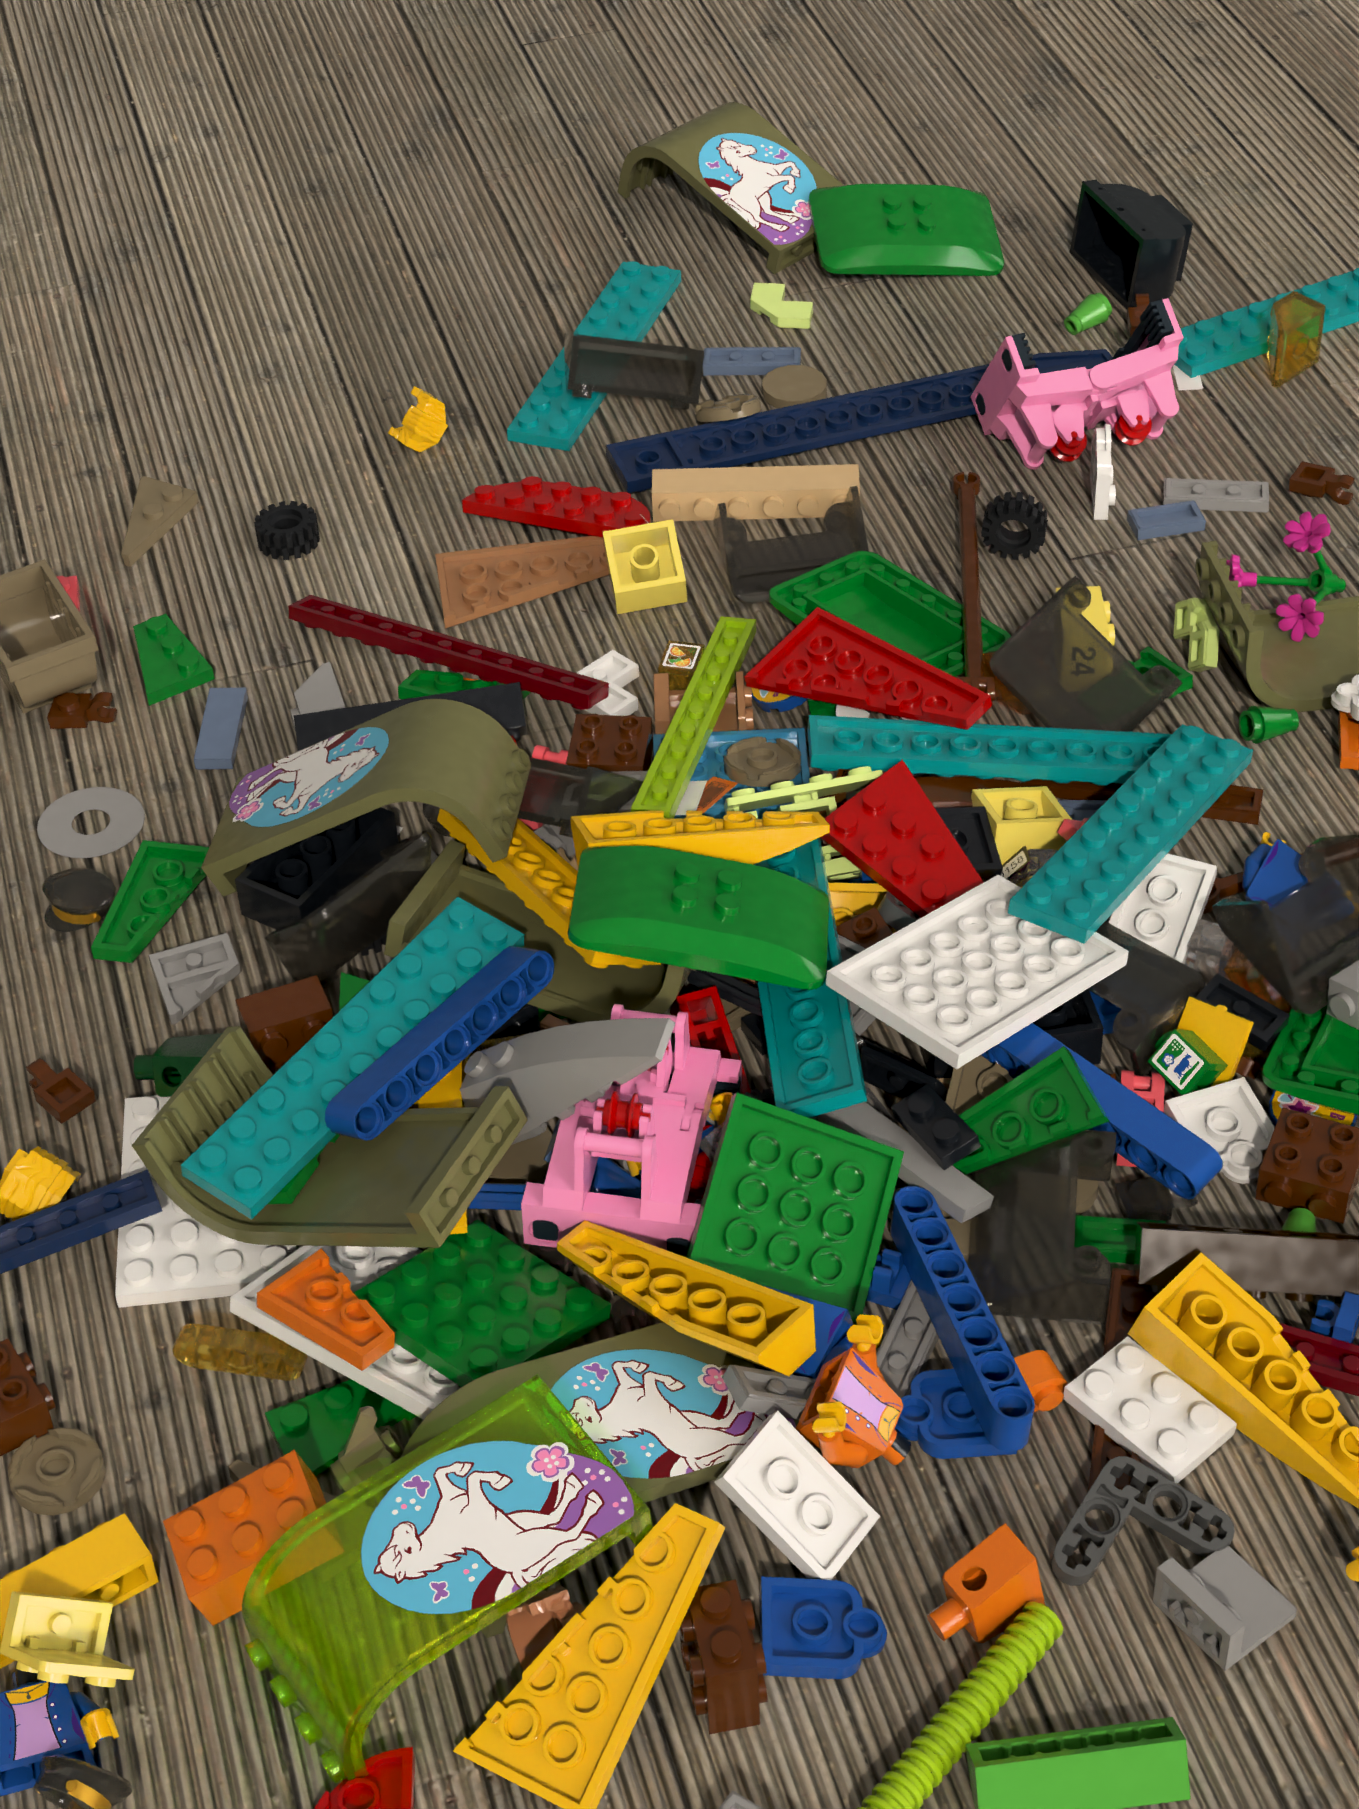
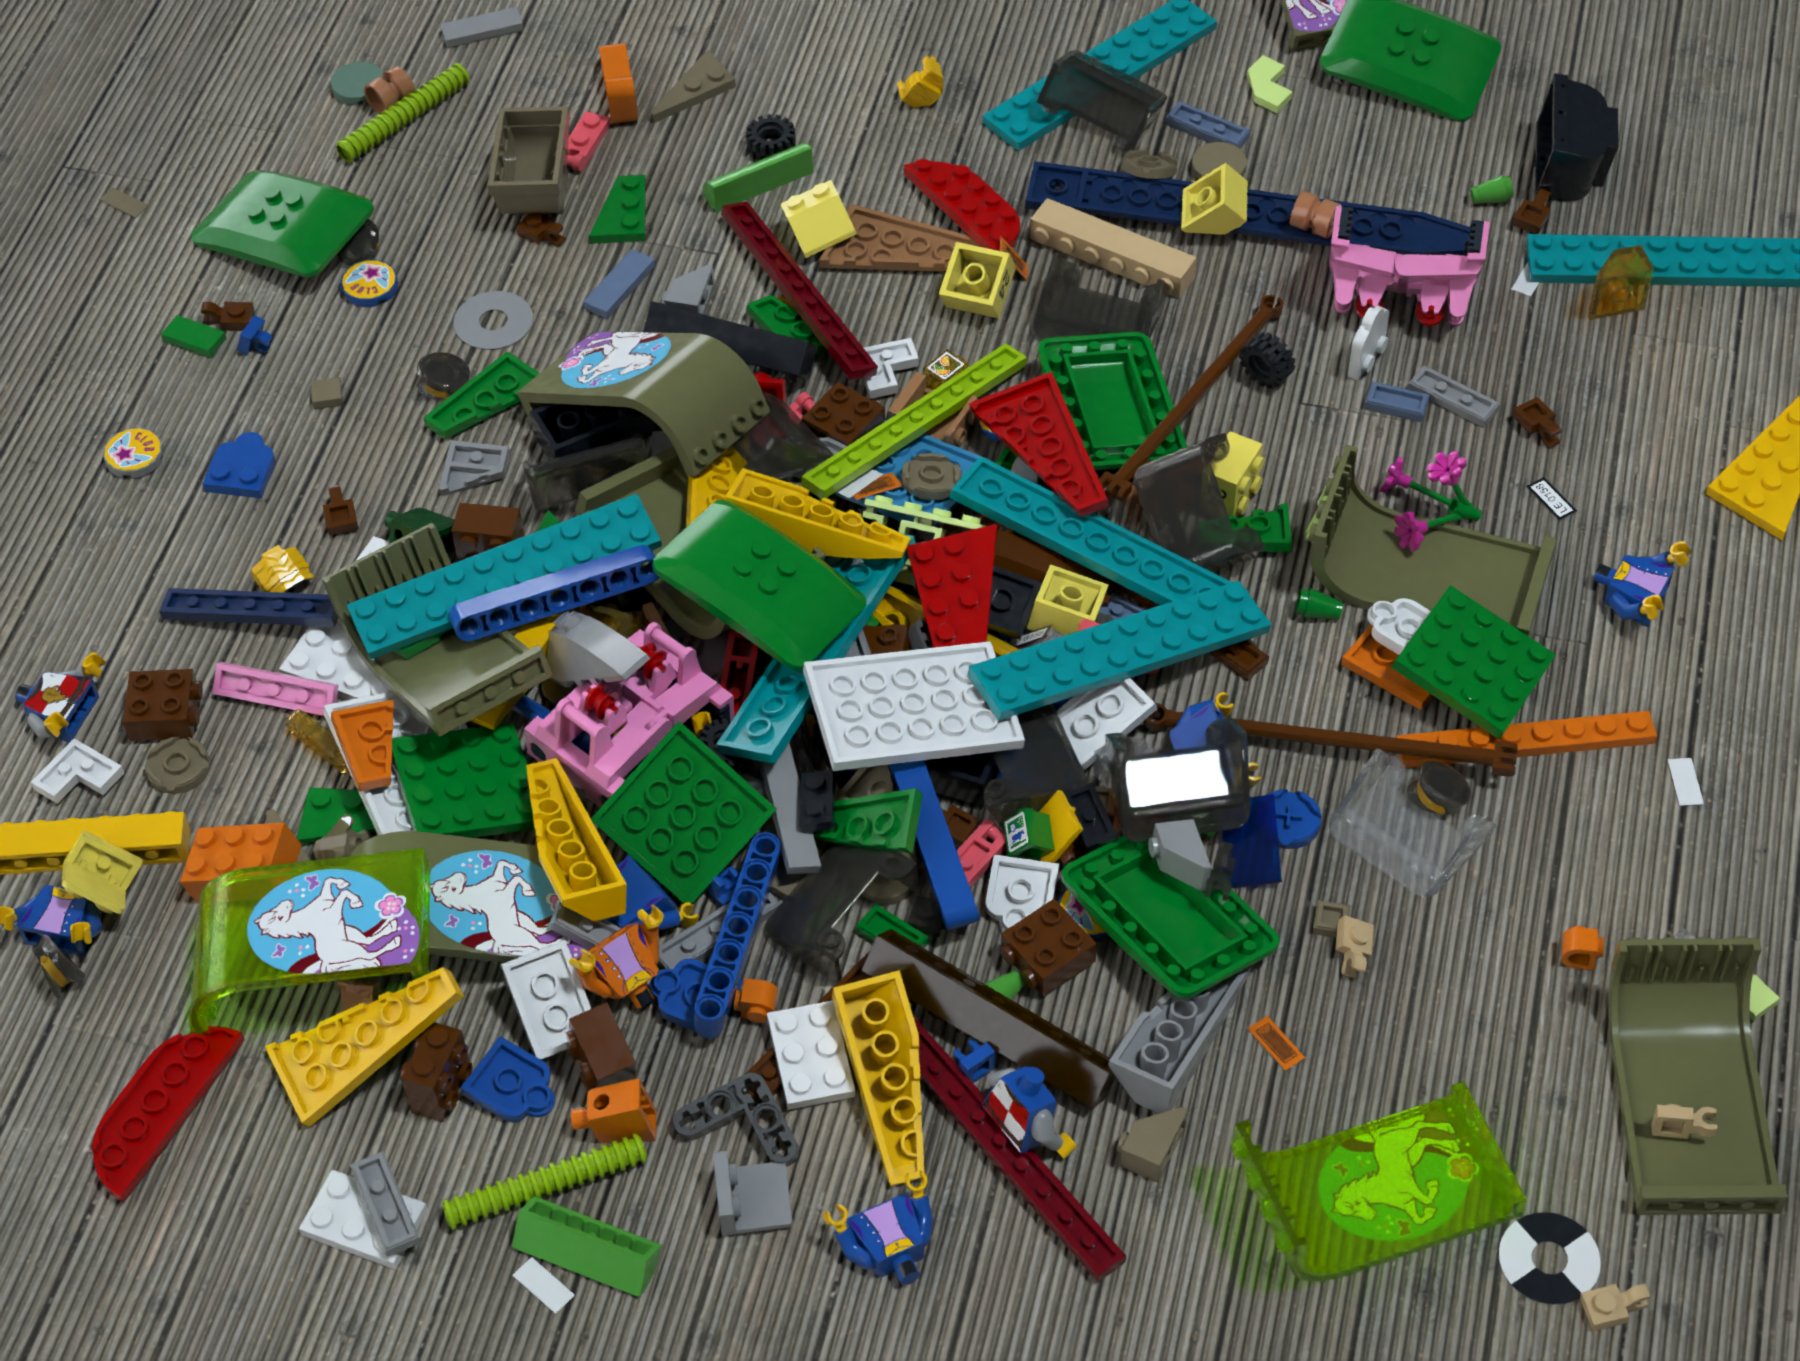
camera: 30 degrees right, 10 degrees up
none -> bright pink plate [212,662,339,716]
none -> reddish brown brick [565,1002,636,1092]
none -> orange beam [599,43,638,124]
none -> bright green brick [703,143,813,212]
none -> light yellow slope [781,180,857,258]
none -> light yellow slope [1181,163,1248,235]
none -> nougat wheel [1290,191,1341,239]

